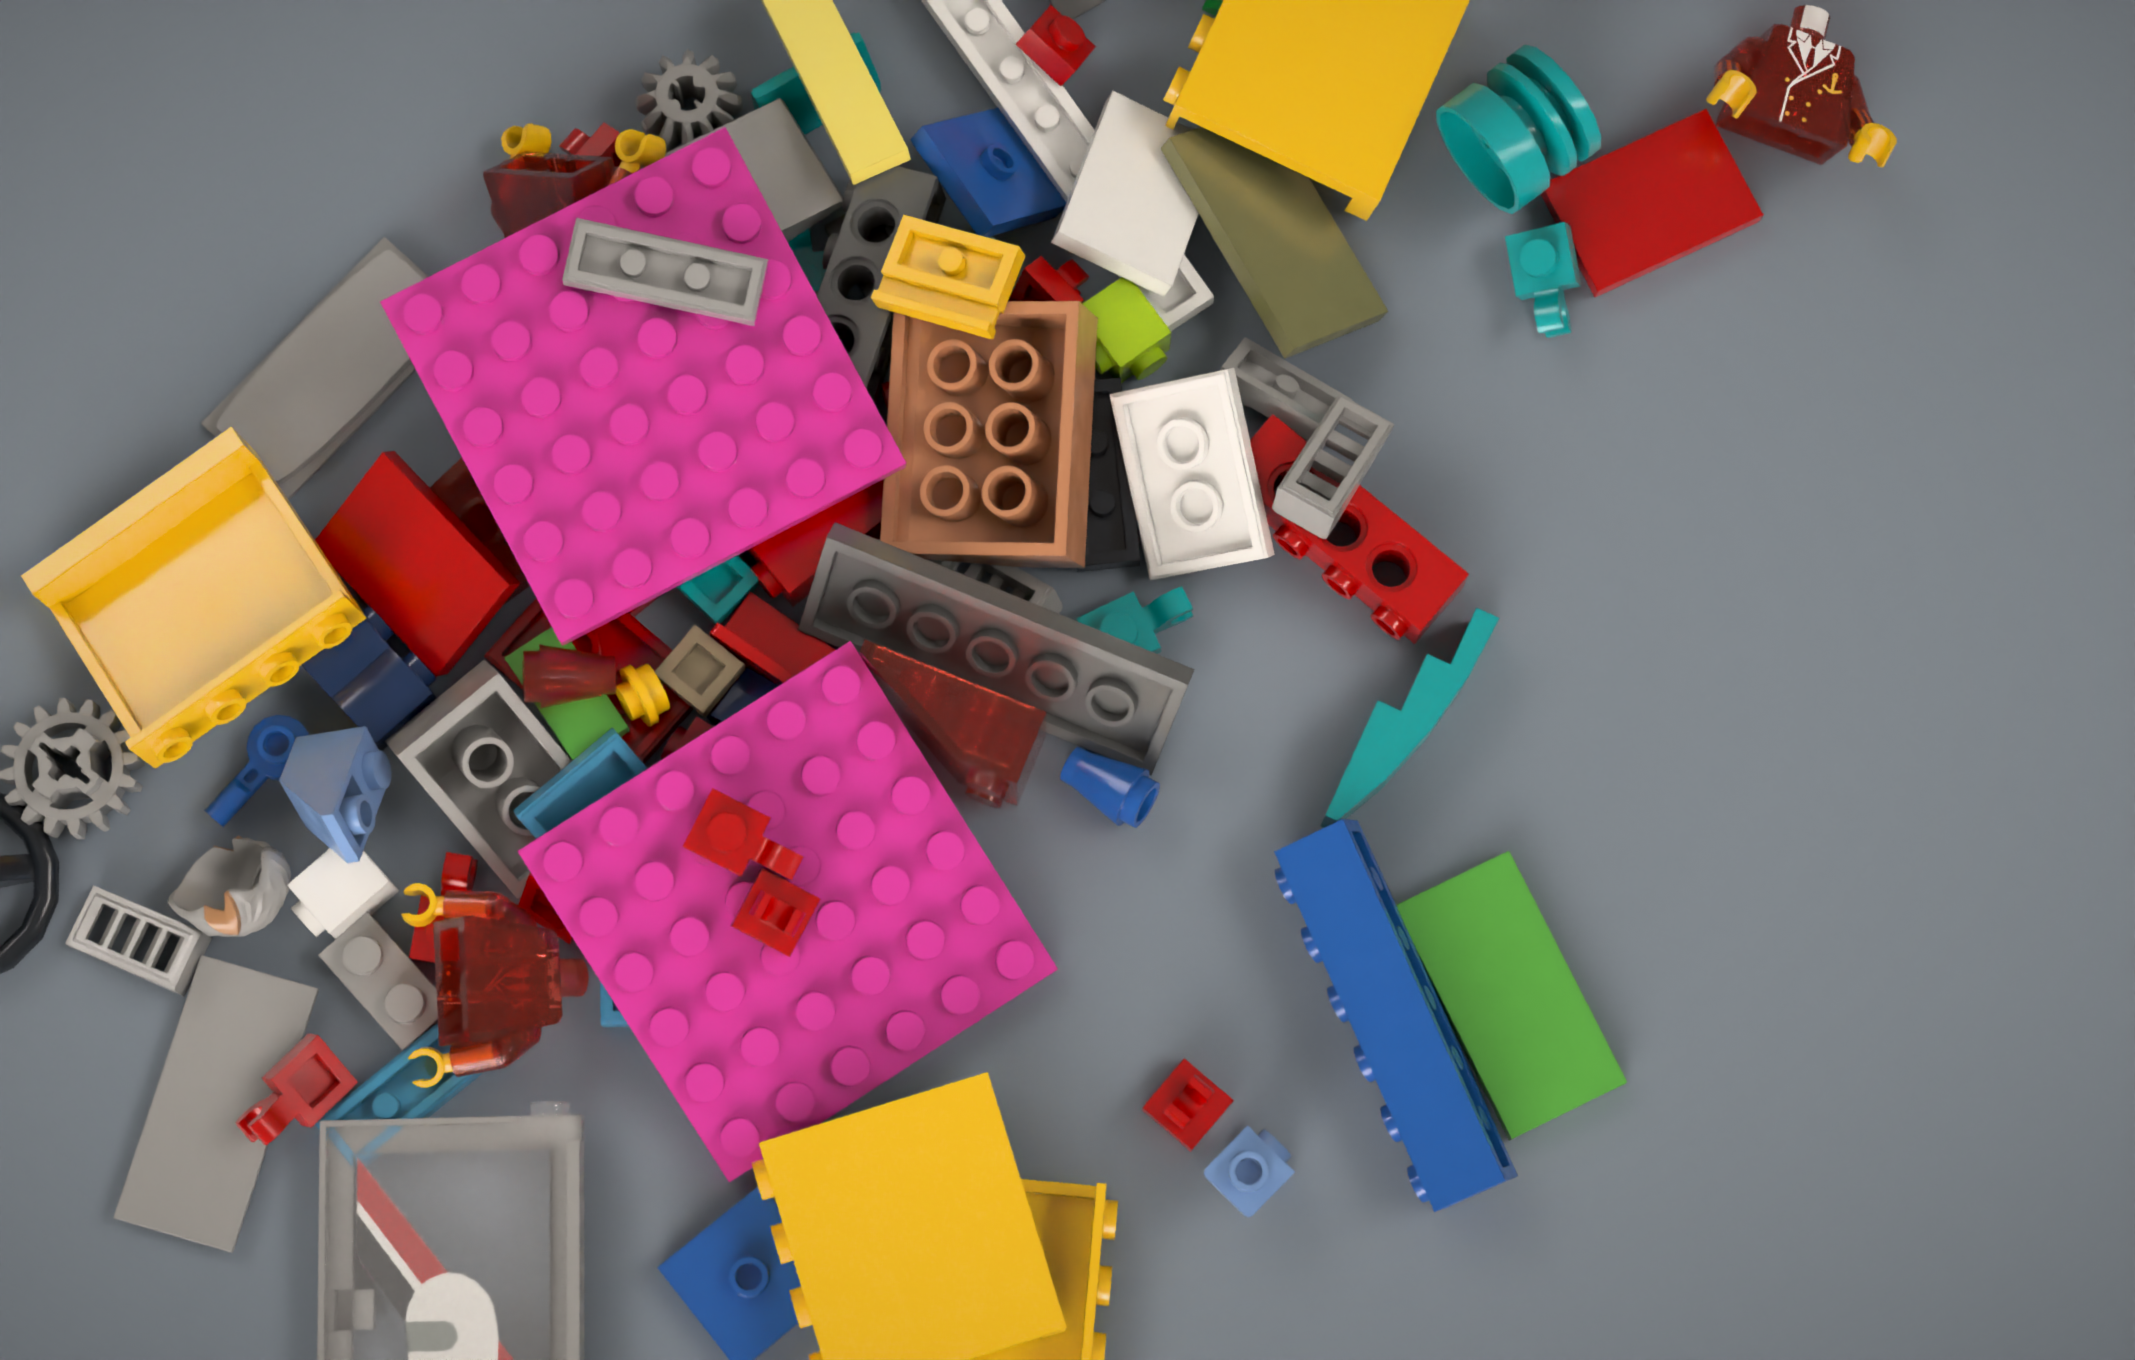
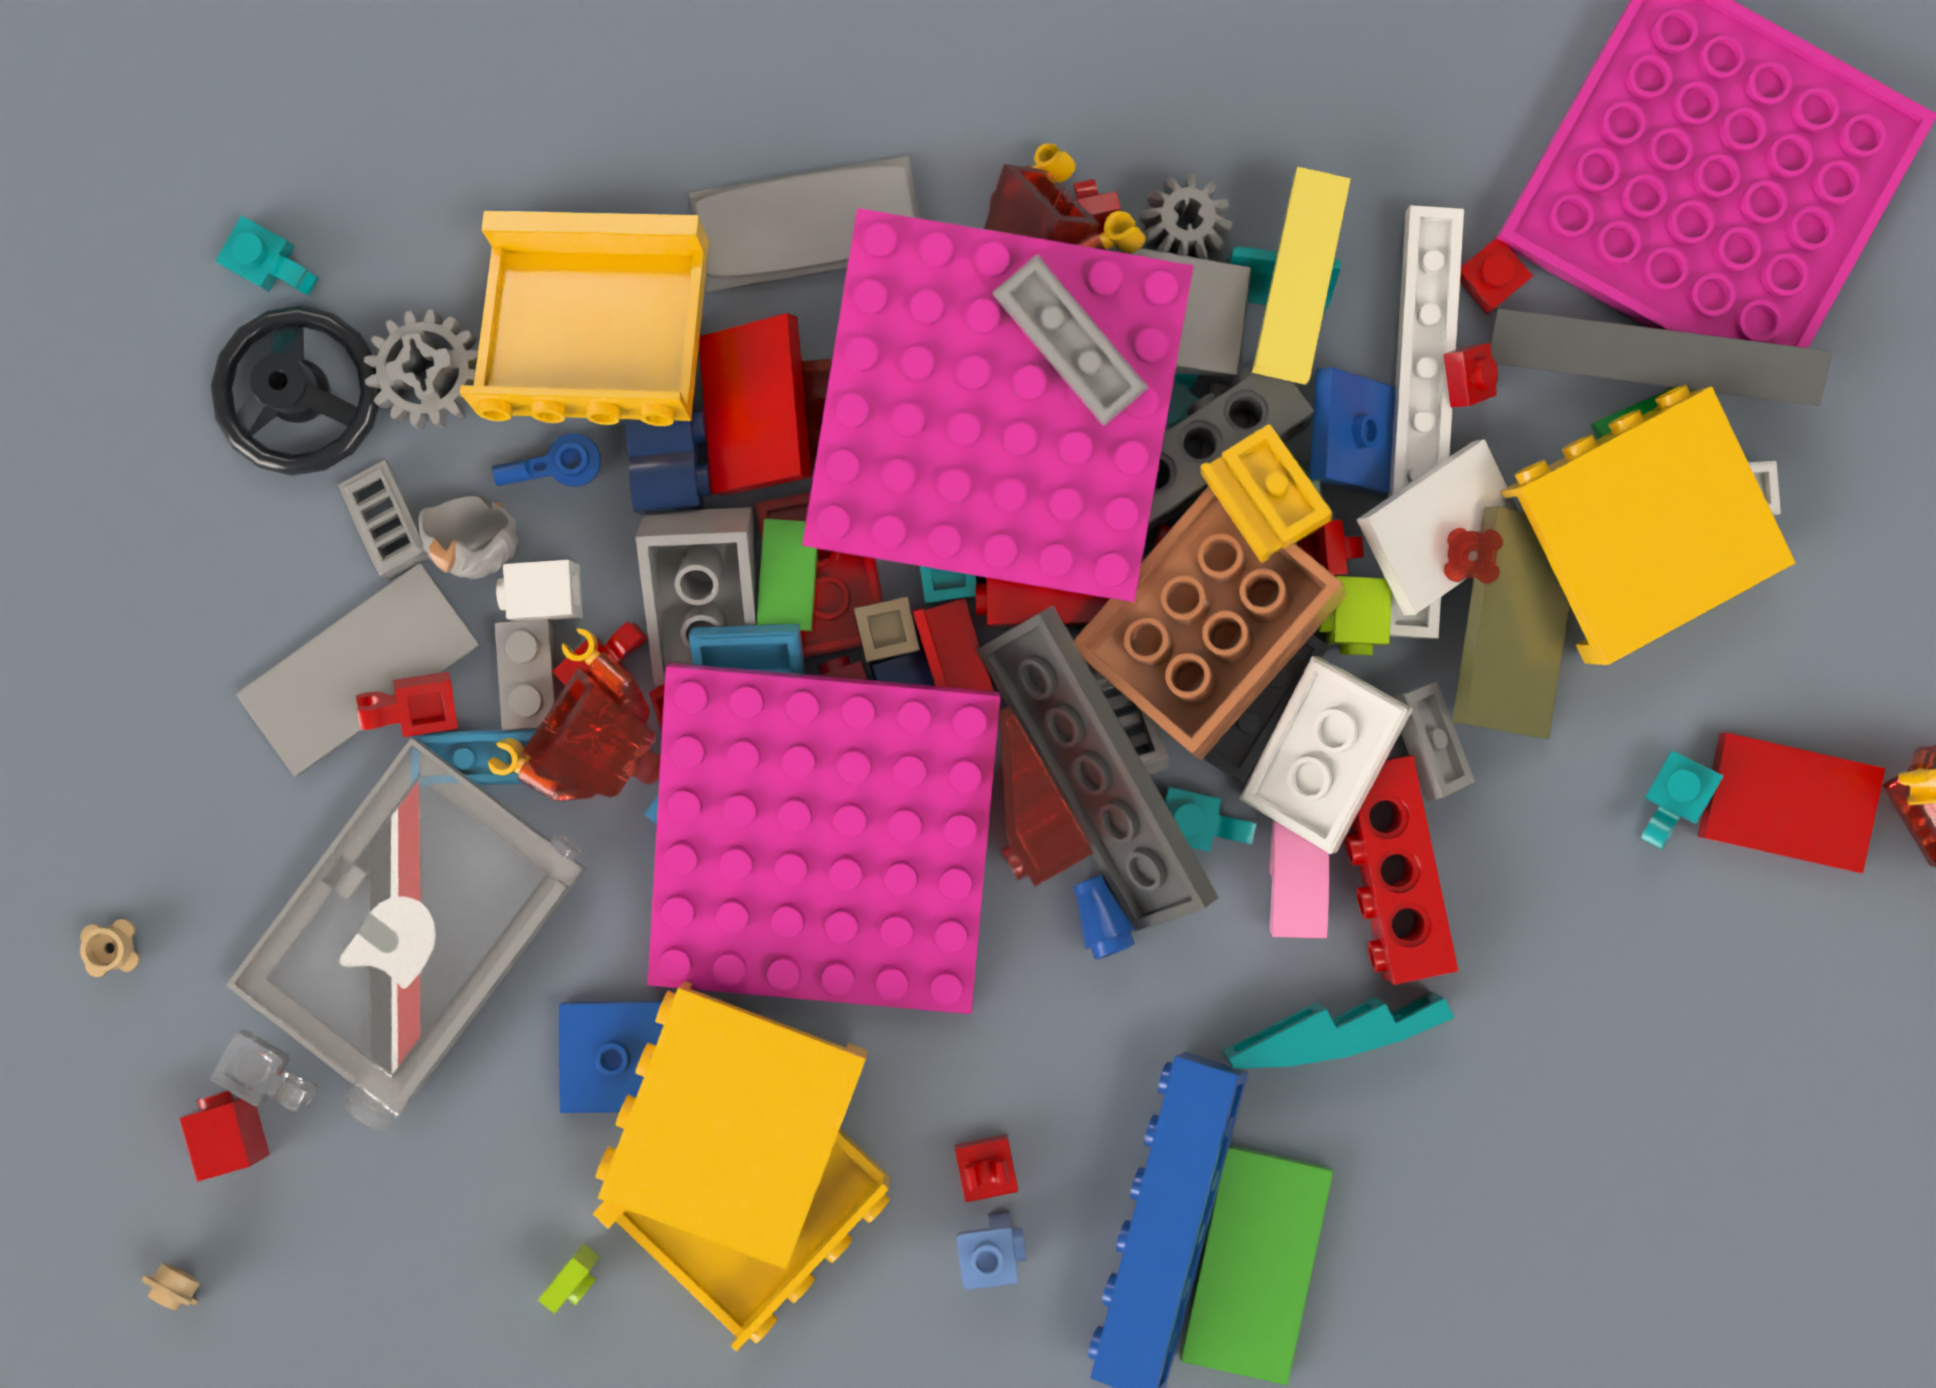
camera: 40 degrees right, 10 degrees up
medium blue slope [279,726,392,863] -> none
clear red cone [522,644,616,709] -> none
yellow plate [615,663,670,726] -> none
red plate [682,788,804,880] -> none
red tile [730,867,821,957] -> none
light grey slope [1272,394,1394,539] -> none
teal wheel [1436,44,1602,214] -> none
none -> bright pink slope [1269,821,1329,939]
none -> clear red plate [1444,528,1503,584]

